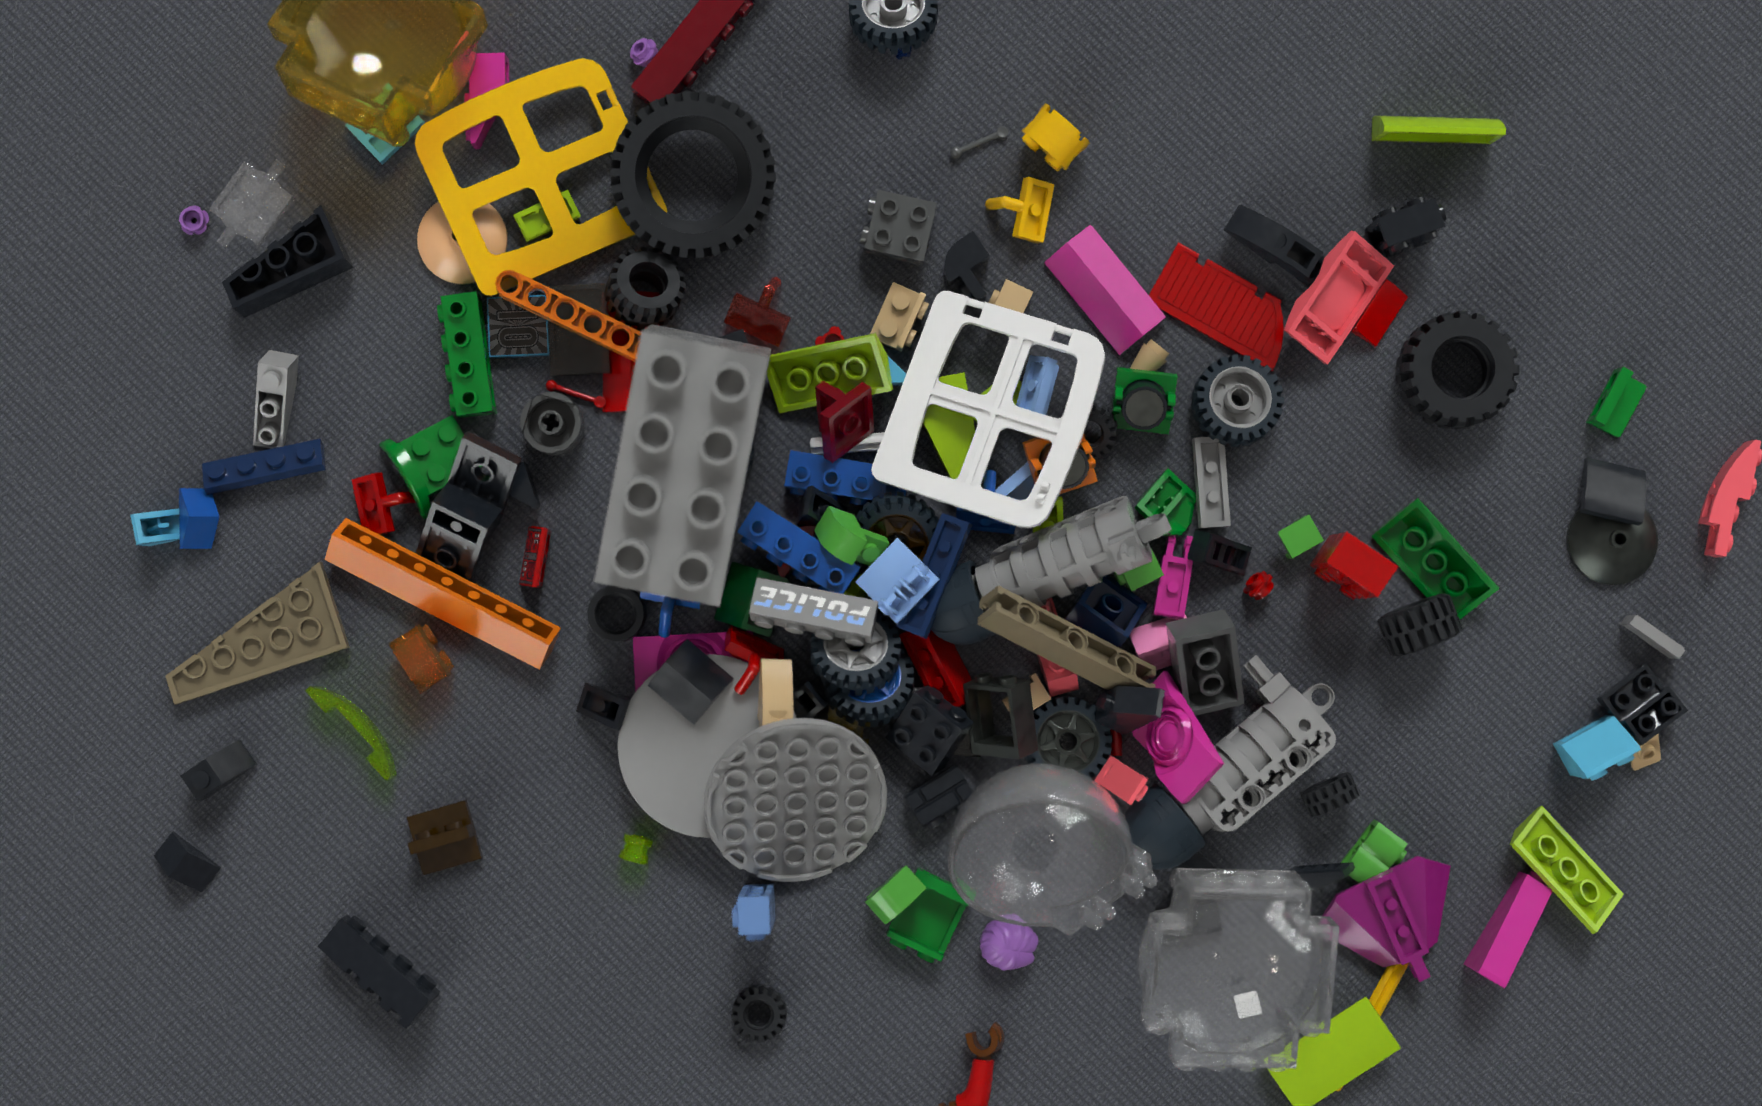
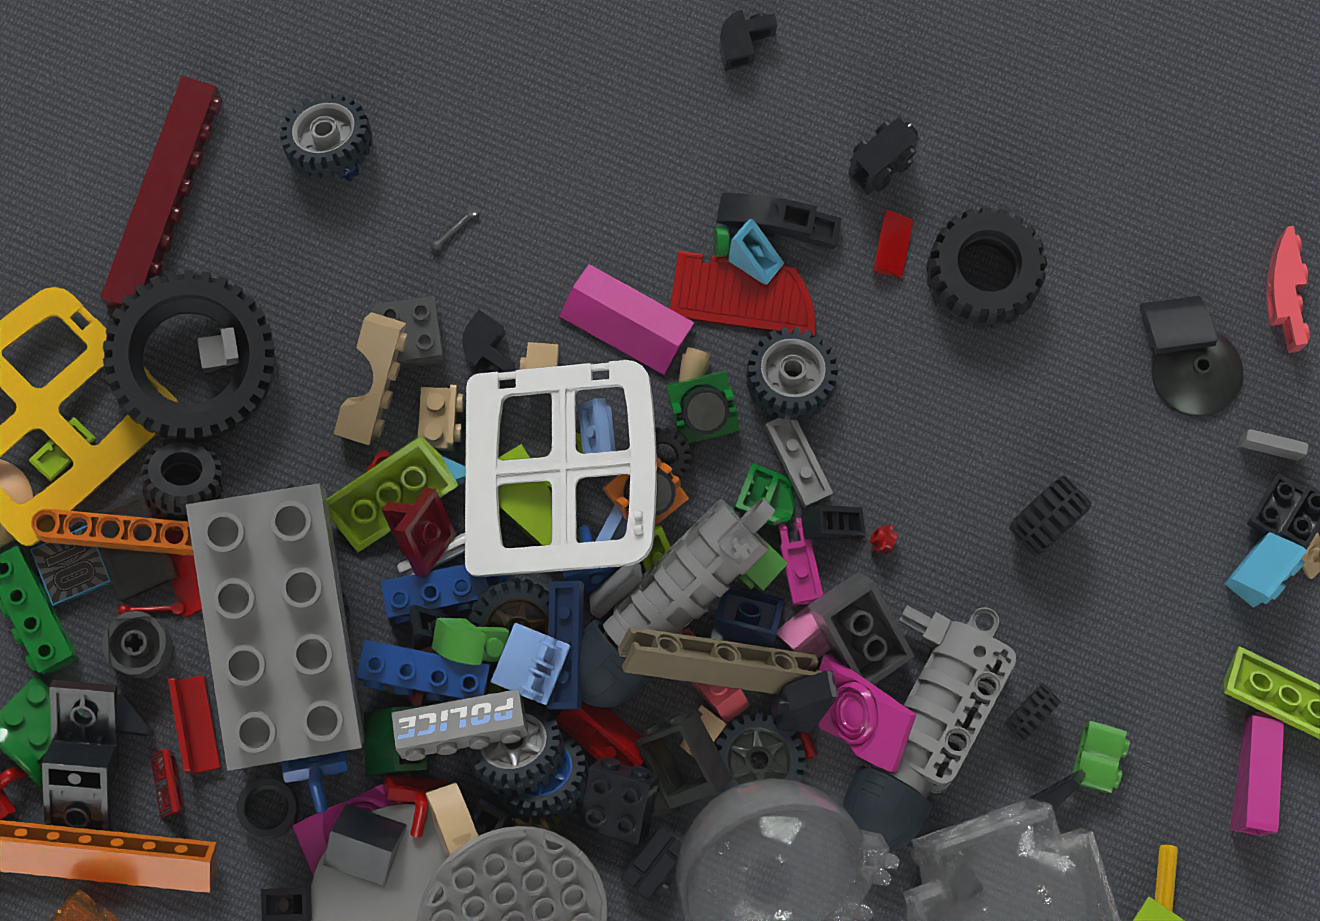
camera: 20 degrees left, 10 degrees down
medium lavender plate [630,38,658,67] -> none
clear red plate [724,277,792,347] -> none
yellow plate [985,177,1055,244] -> none
yellow brick [1021,103,1090,172] -> none
coral slope [1092,755,1148,805] -> none
bright green panel [1278,515,1324,559] -> none
coral slope [1284,230,1394,365] -> none
red brick [1310,532,1399,600] -> none
magenta panel [1314,856,1451,982] -> none
lime slope [1372,116,1506,144] -> none
green slope [1372,498,1499,620] -> none
green panel [1586,366,1646,438] -> none
none -> red panel [168,675,222,775]
none -> light grey slope [197,327,239,373]
none -> tan arch [334,312,408,445]
none -> light grey tile [589,562,643,619]
none -> green tile [713,226,730,257]
none -> black brick [719,10,777,71]
none -> medium azure slope [728,219,784,284]

